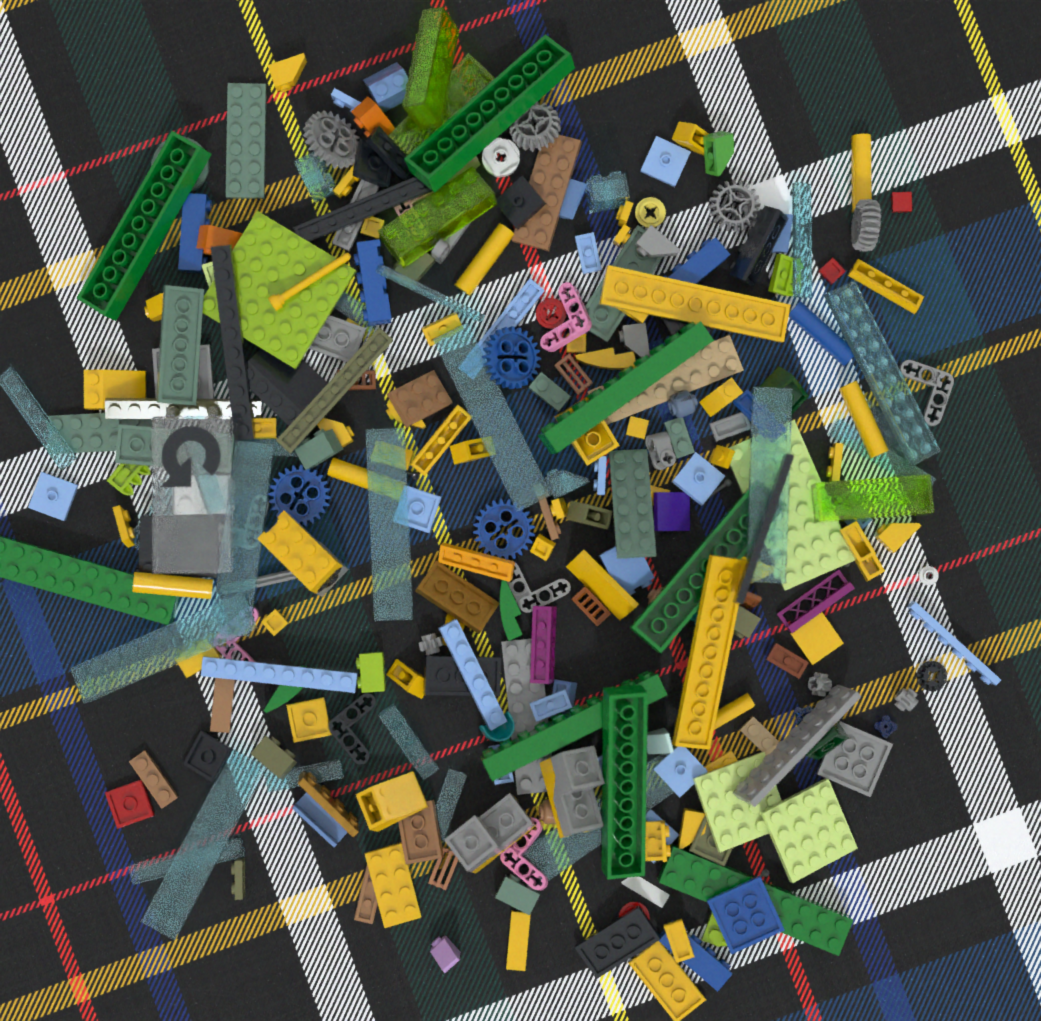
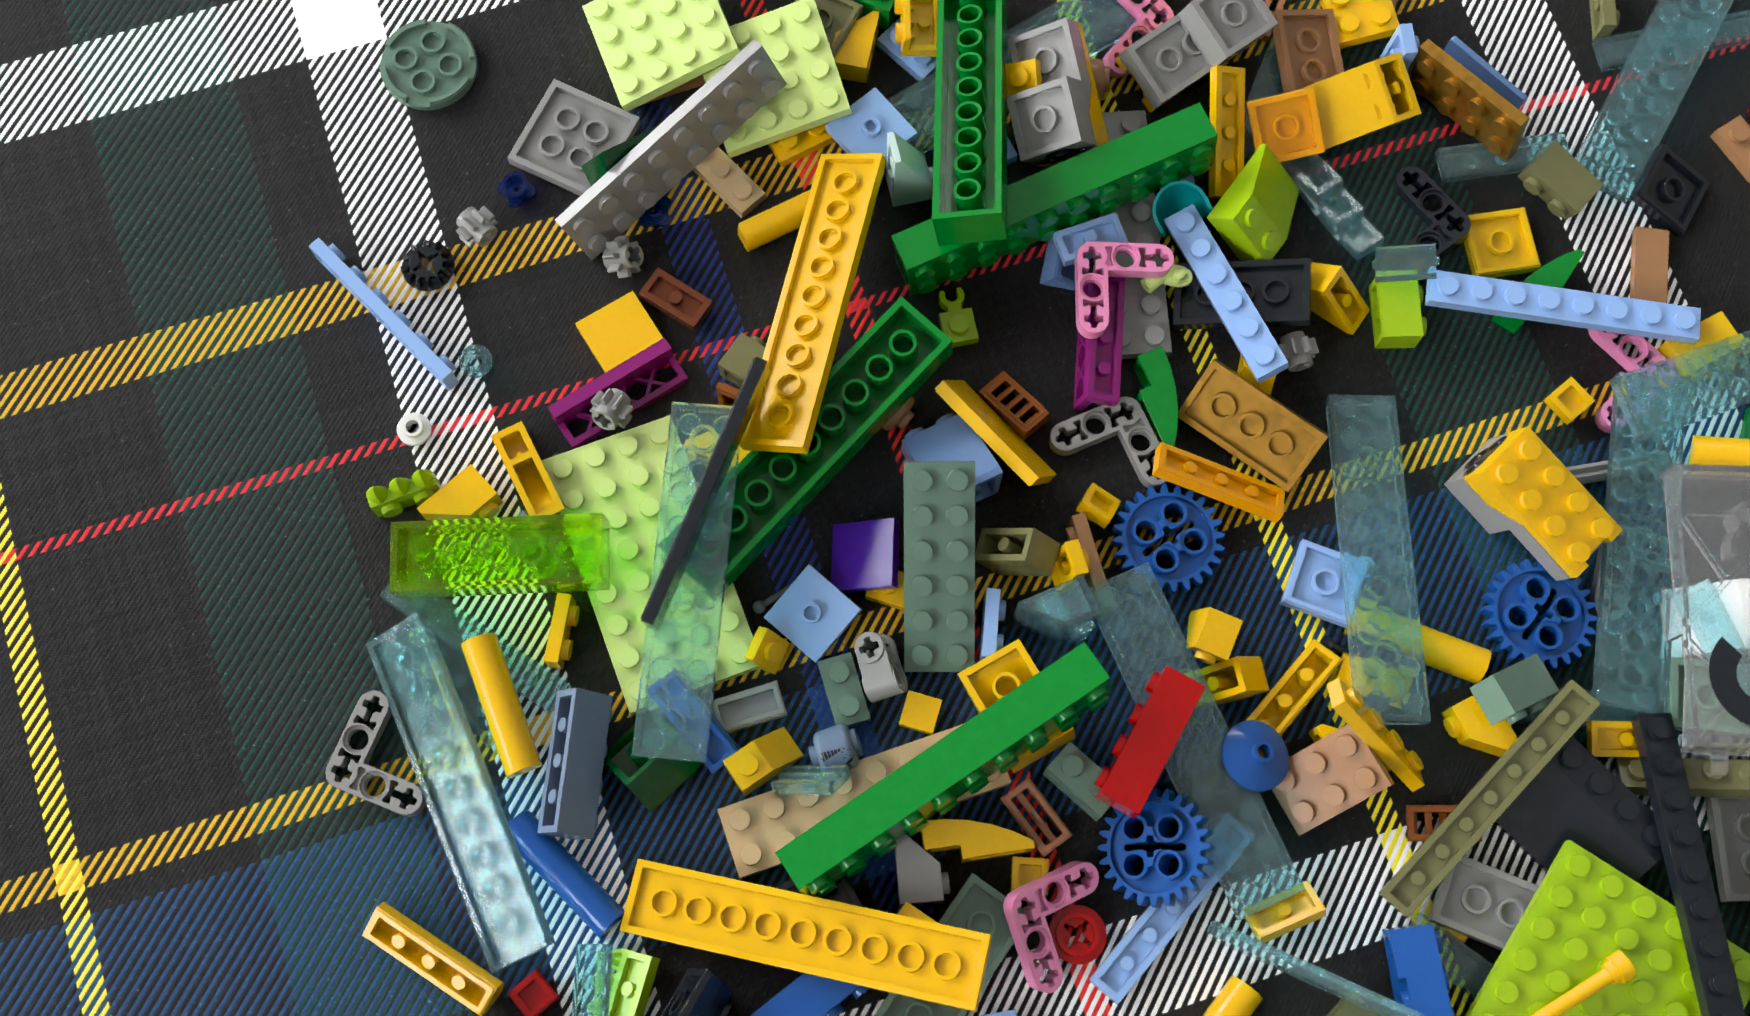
camera: 175 degrees left, 15 degrees down
none -> lime plate [366,469,442,518]
none -> sand green tile [379,19,478,110]
none -> clear light blue plate [459,345,493,378]
none -> sand blue brick [537,688,612,840]
none -> light grey gear [590,388,633,430]
none -> clear light blue tile [770,765,851,795]
none -> lime plate [938,287,979,348]
none -> yellow plate [1005,59,1042,96]
none -> bright pink beam [1075,241,1174,339]
none -> red brick [1094,665,1206,818]
none -> yellowish green arm [1140,264,1193,293]
none -> yellow slope [1186,607,1243,665]
none -> lime slope [1207,144,1299,261]
none -> yellow plate [1208,65,1245,199]
none -> blue dish [1222,720,1289,792]
none -> light orange plate [1246,86,1325,162]
none -> yellow plate [1326,677,1425,792]
none -> clear light blue piece [1372,243,1440,283]
none -> light blue plate [1379,23,1420,71]

